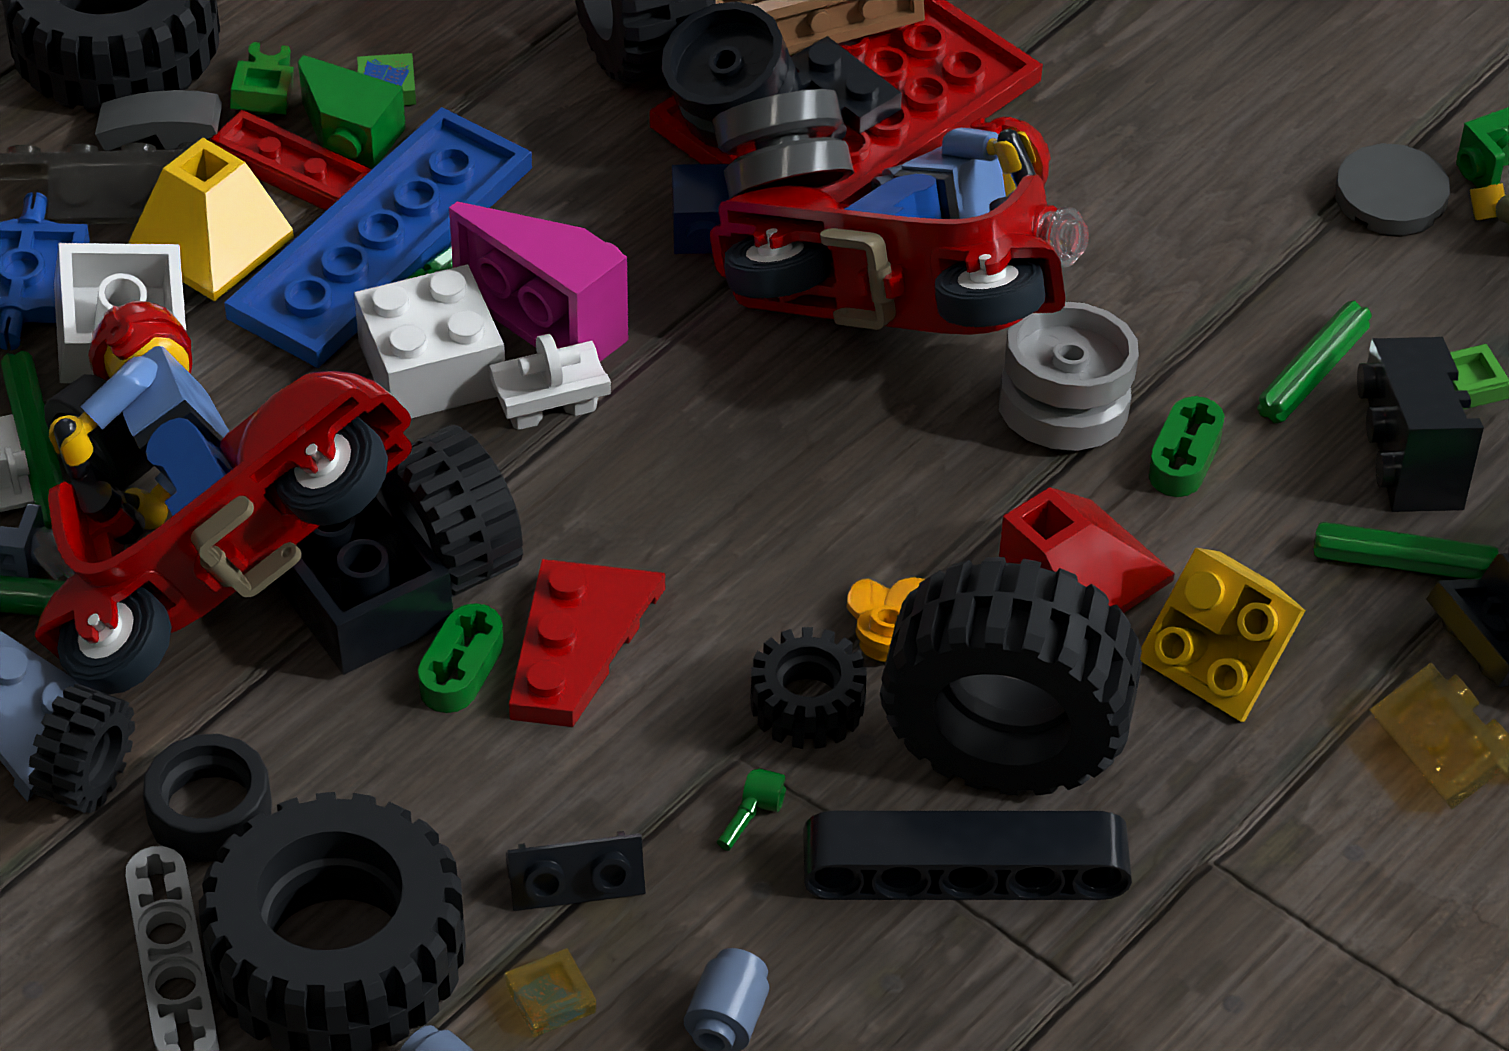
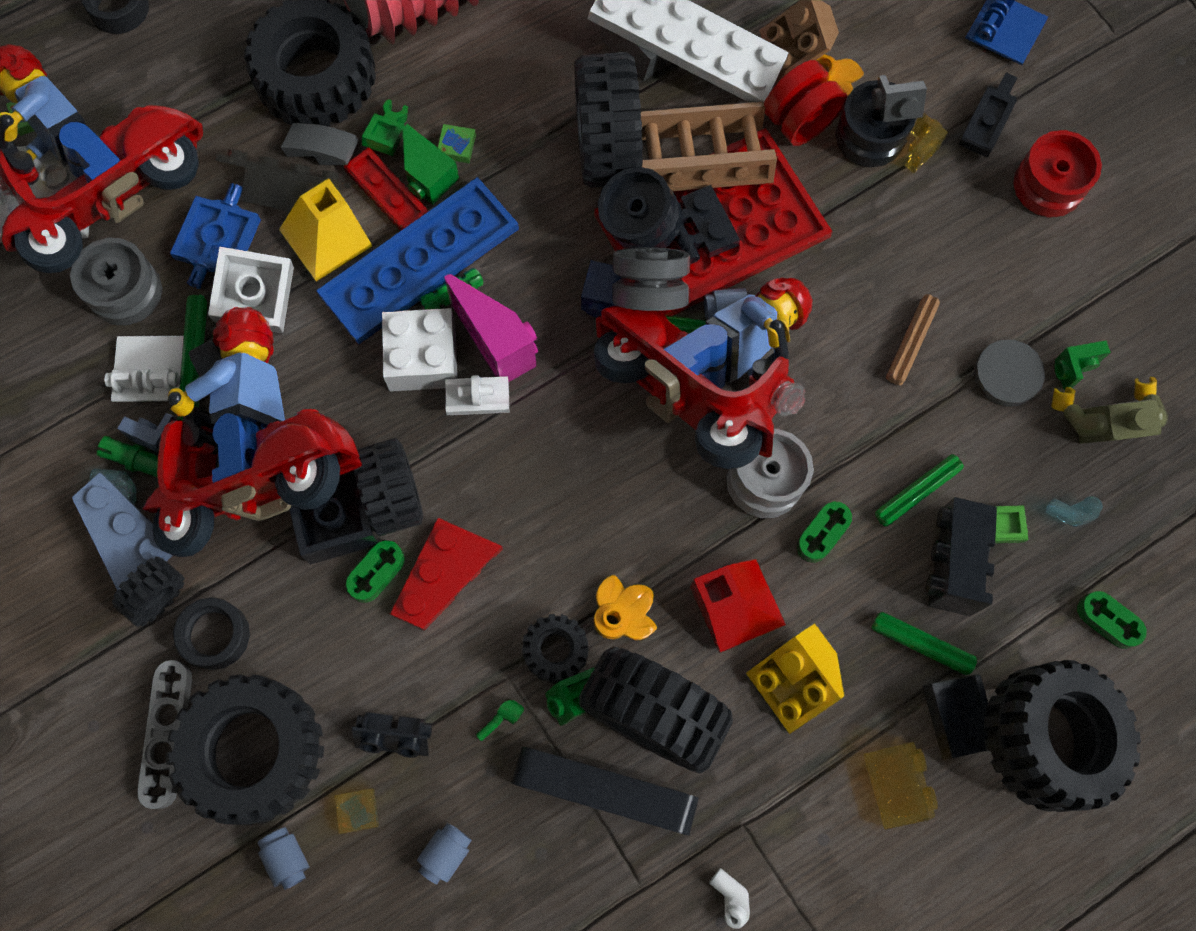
camera: 15 degrees right, 25 degrees up
none -> green bracket [545,667,594,726]
none -> white arm [709,868,750,929]
none -> medium nougat axle [886,294,940,385]

